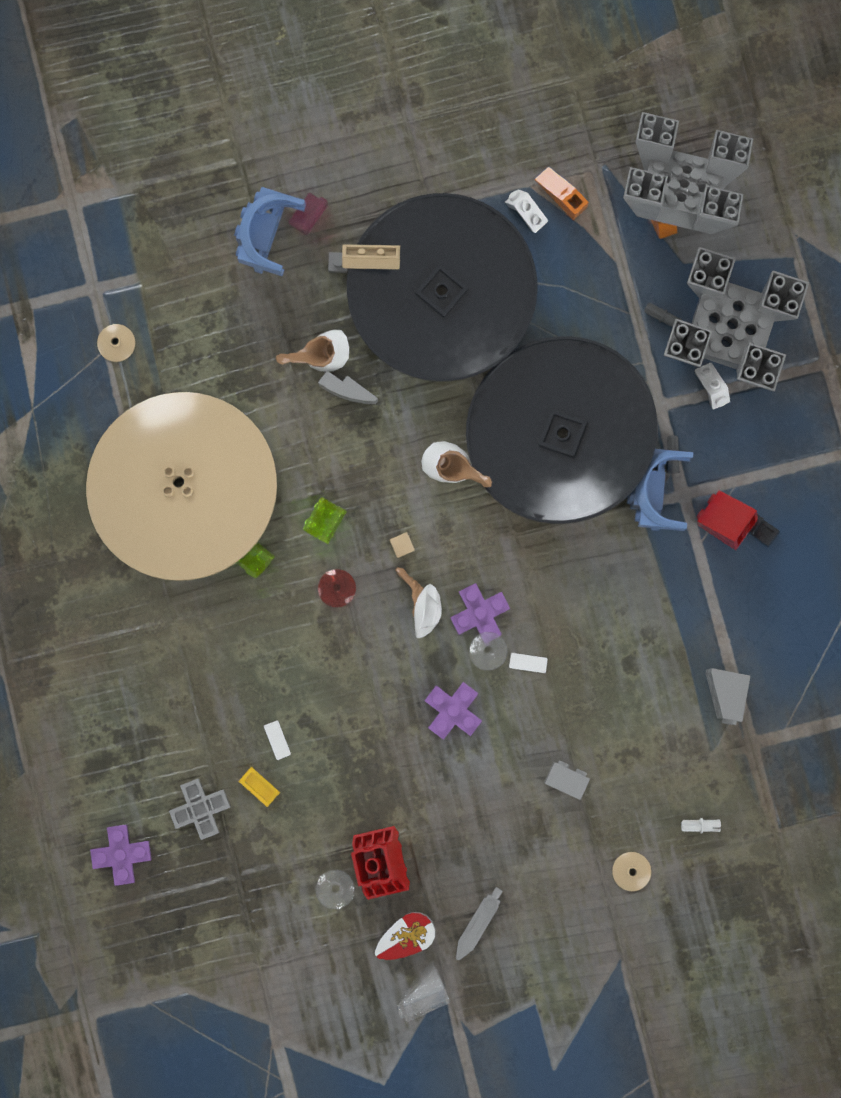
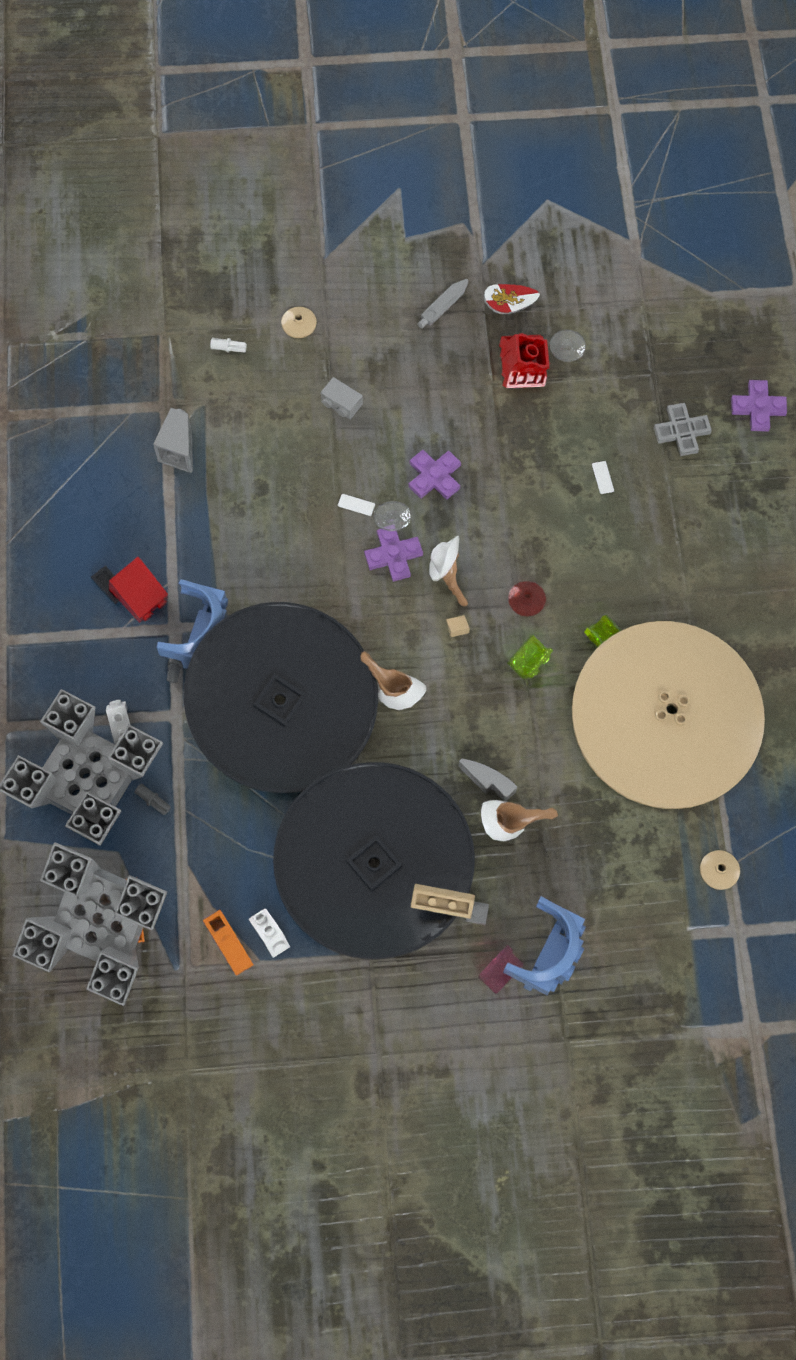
camera: 170 degrees left, 15 degrees down
yellow tile [238,767,280,807] -> none
clear slope [397,961,450,1022] -> none

